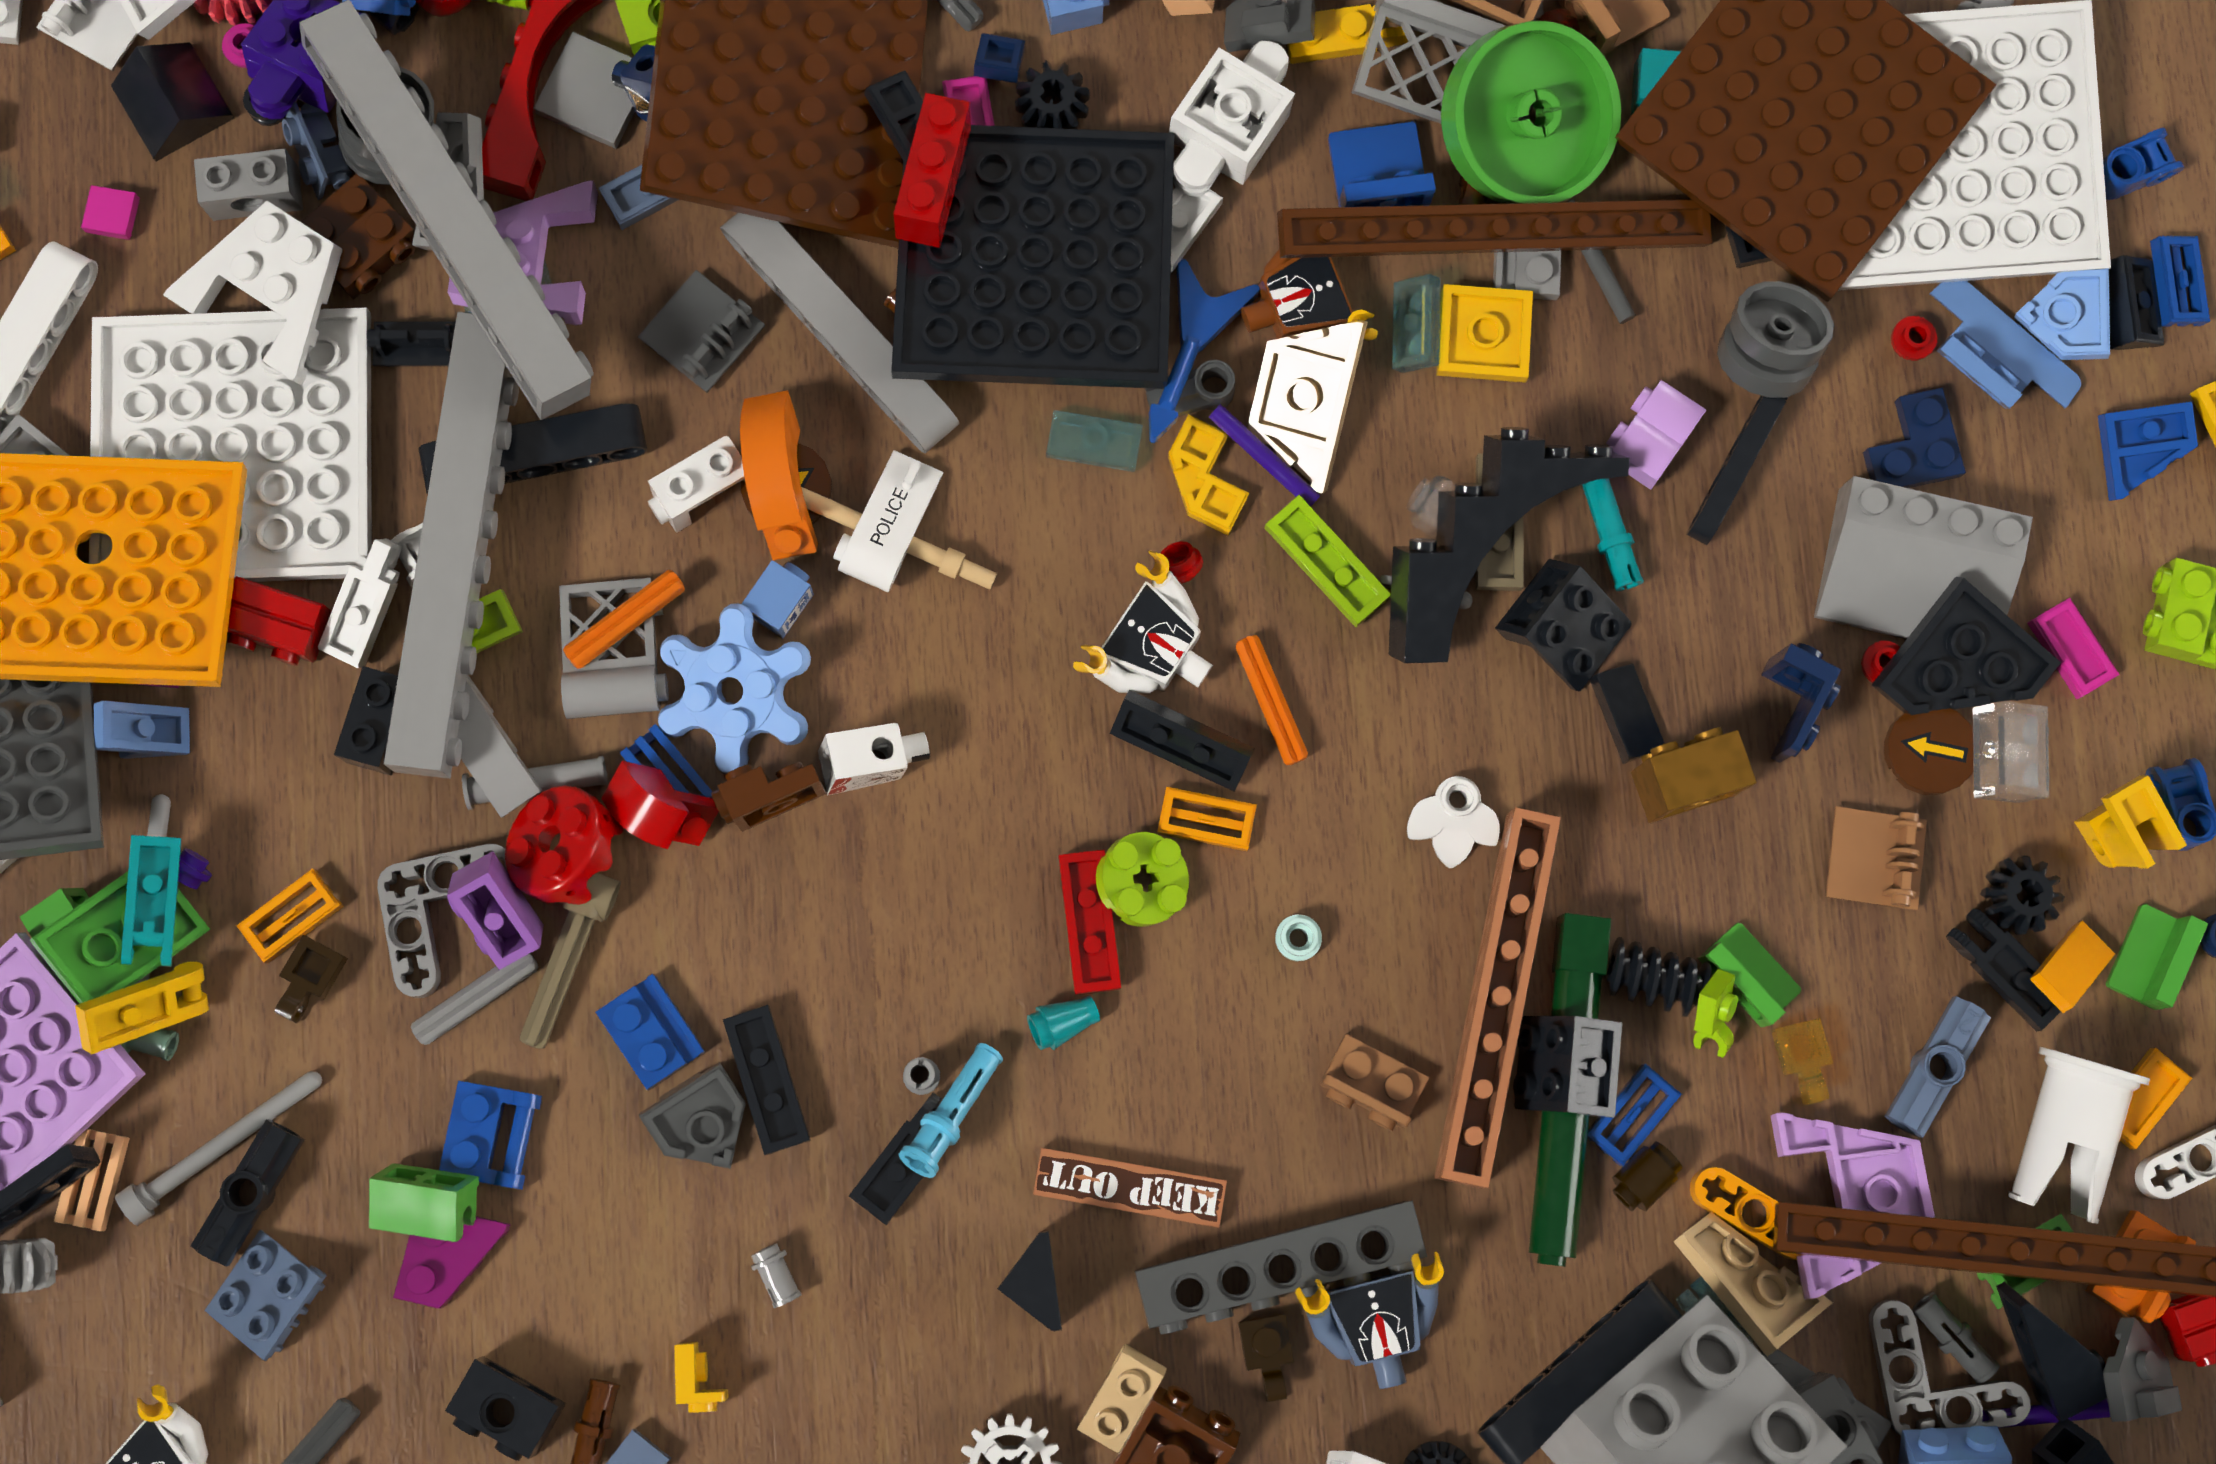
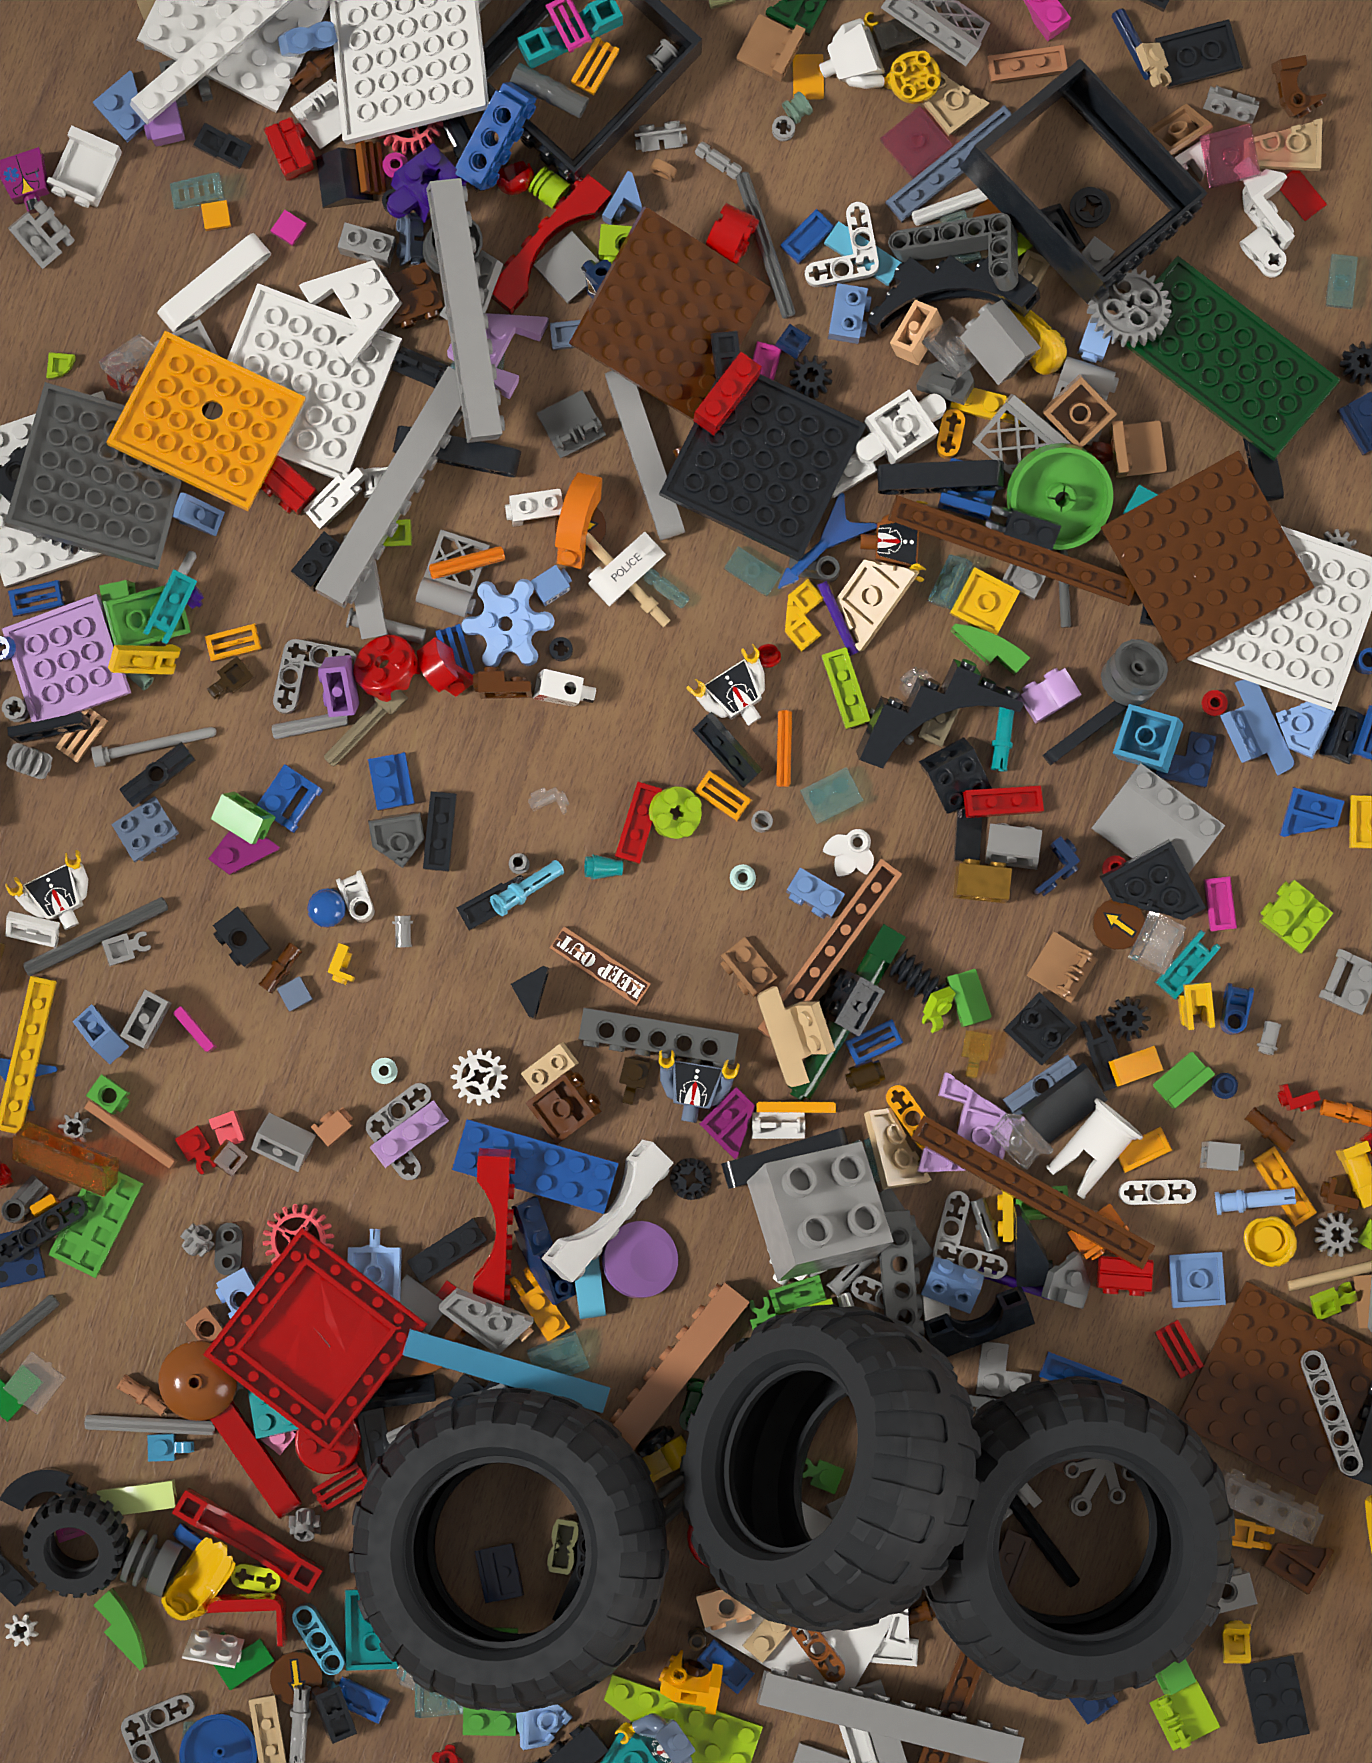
camera: 30 degrees right, 5 degrees up
none -> red brick [264,117,316,181]
none -> blue helmet [307,888,346,928]
none -> white piece [336,870,375,923]
none -> dark orange tile [355,140,386,195]
none -> clear bracket [527,787,570,814]
none -> black bush [549,637,573,662]
none -> clear light blue axle [643,568,689,608]
none -> magenta wing [699,1087,755,1159]
none -> light grey hinge [751,810,773,833]
none -> white hinge [752,1112,805,1139]
none -> light orange tile [756,1102,836,1113]
none -> tan plate [757,986,835,1087]
none -> medium blue brick [786,868,845,919]
none -> clear light blue plate [800,767,864,825]
none -> black beam [878,460,1004,495]
none -> light orange beam [936,409,965,459]
none -> bright green slope [950,624,1030,676]
none -> red plate [963,786,1044,818]
none -> black hinge [985,504,1061,550]
none -> light grey brick [985,823,1042,870]
none -> clear panel [990,1114,1053,1169]
none -> yellow hinge [997,1191,1014,1242]
none -> black plate [1003,992,1077,1066]
none -> black tile [1021,1063,1108,1146]
none -> dark azure brick [1113,704,1184,773]
none -> teal hinge [1154,930,1221,1000]

